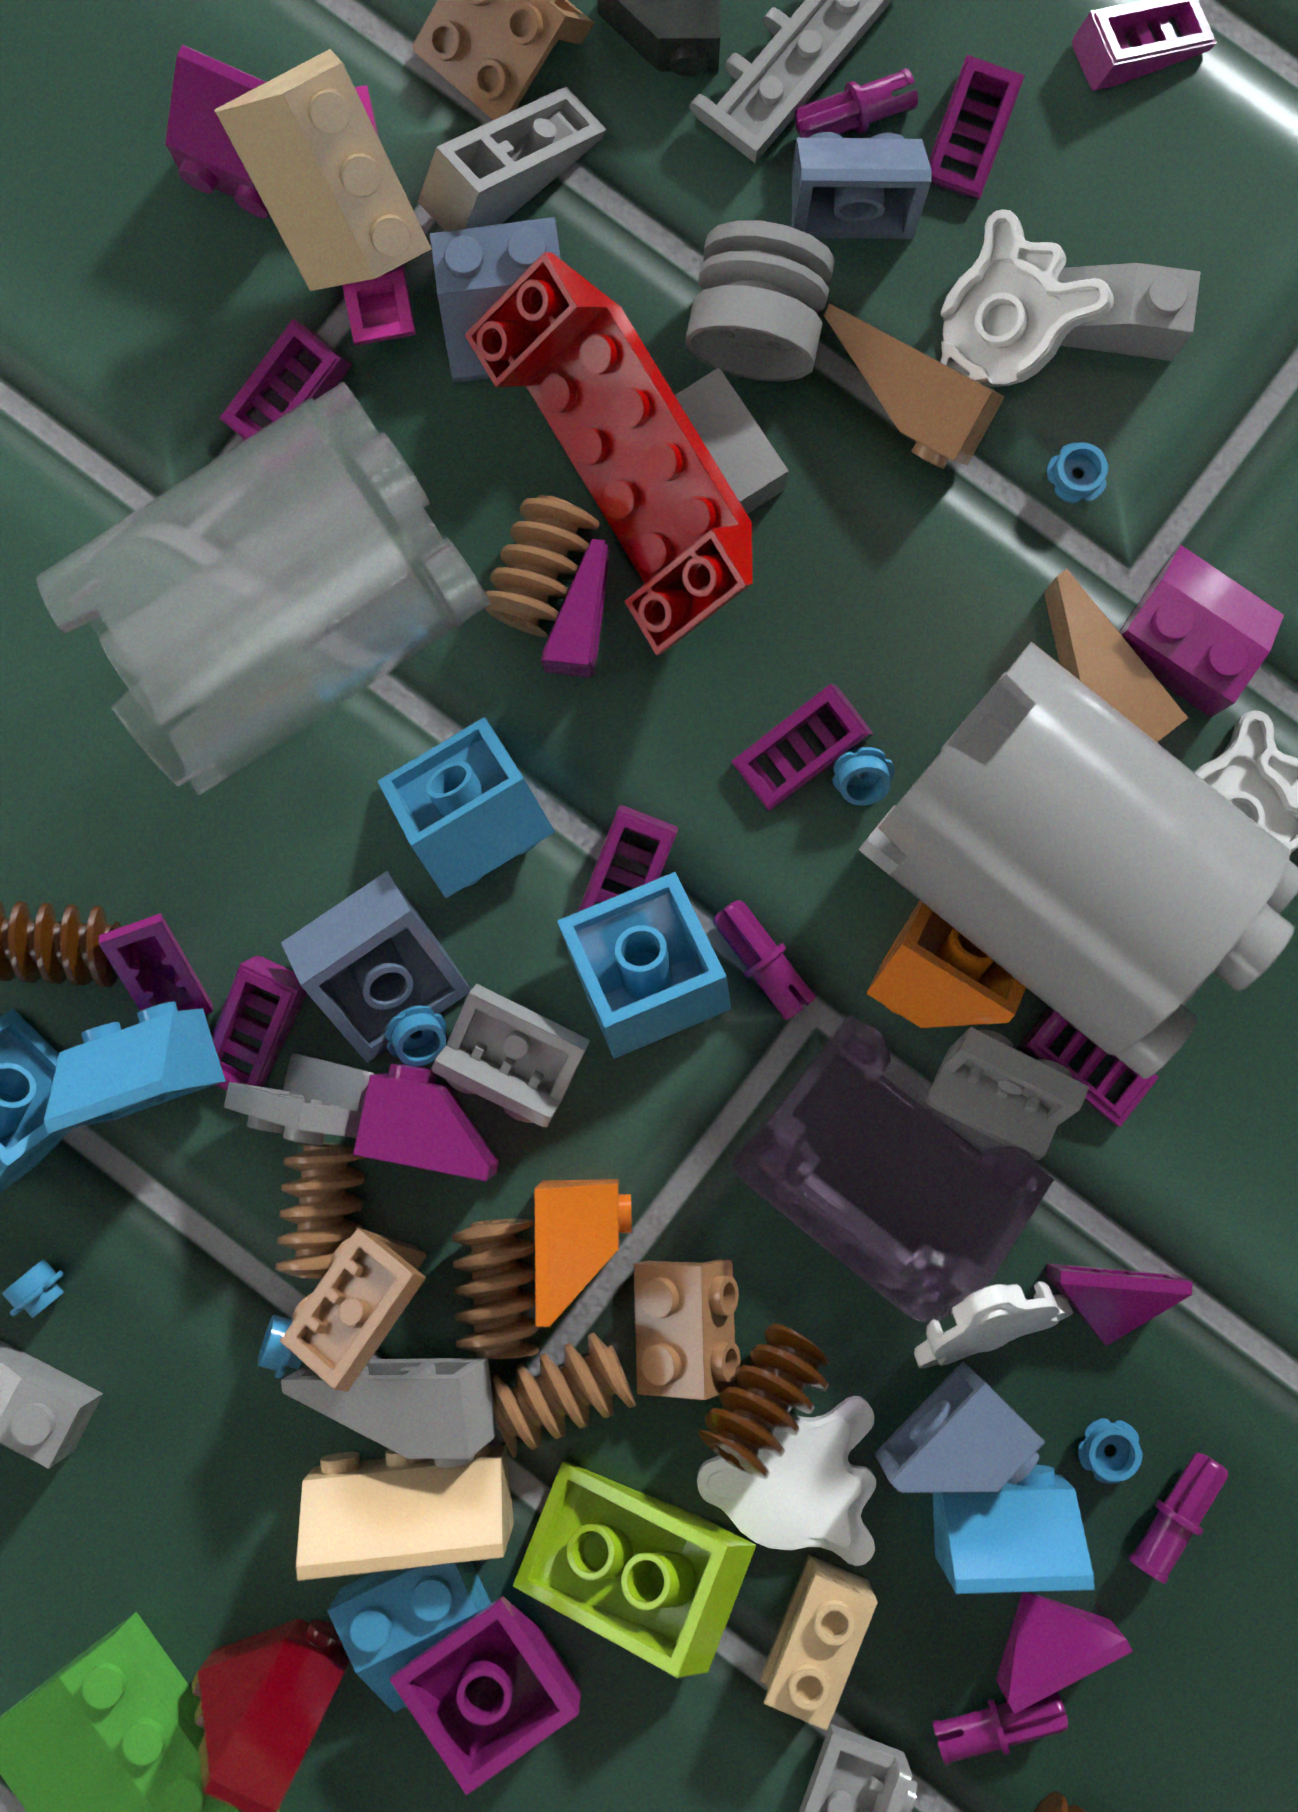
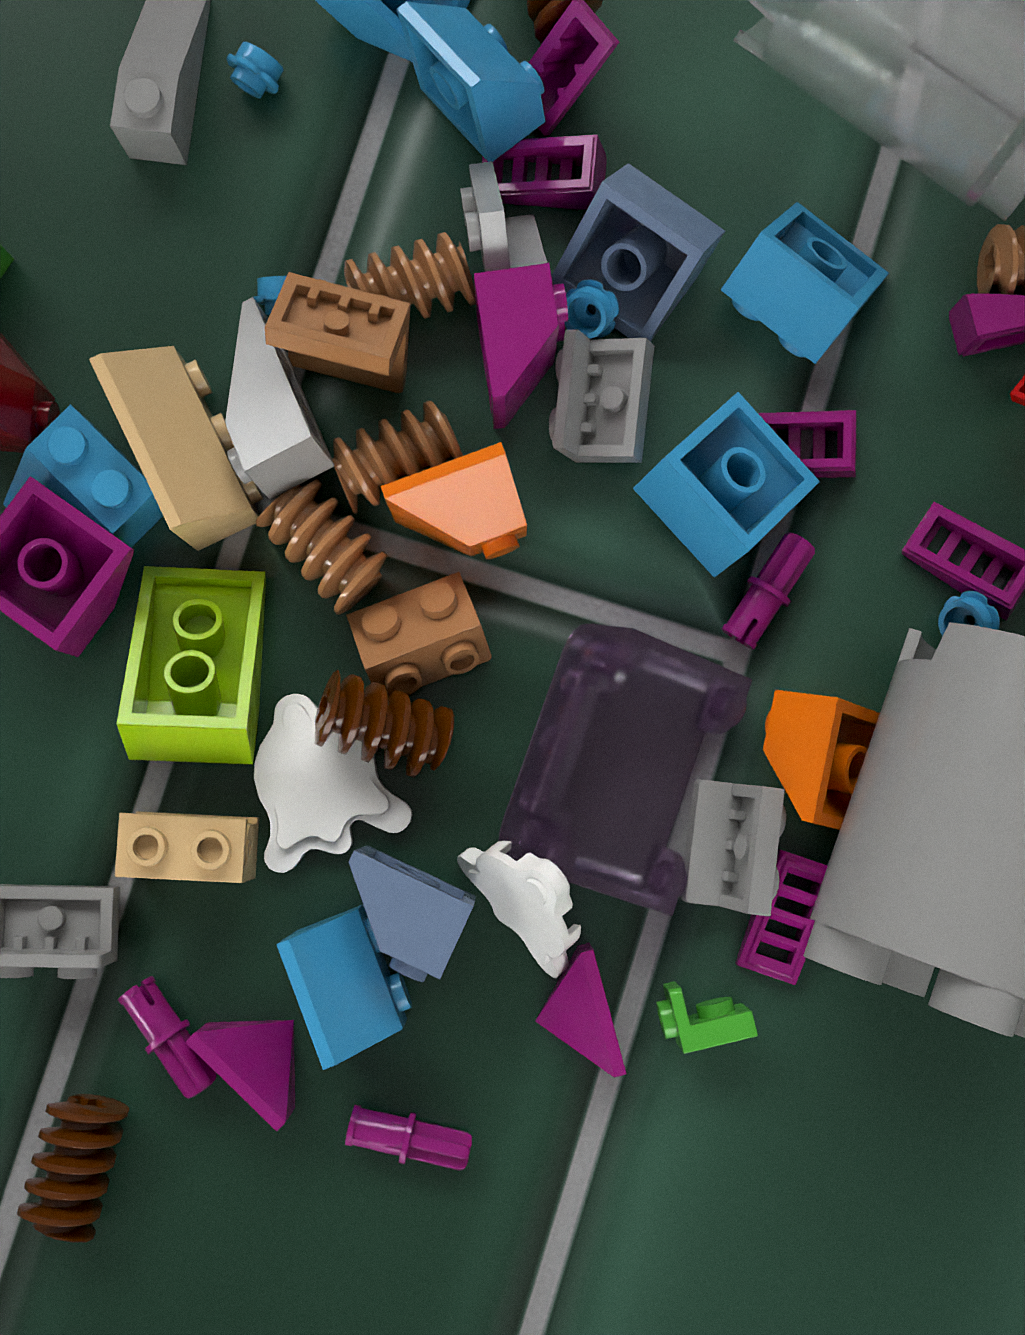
camera: 65 degrees right, 0 degrees up
dark azure plate [1078,1418,1143,1484] -> none
none -> bright green bracket [656,981,758,1054]

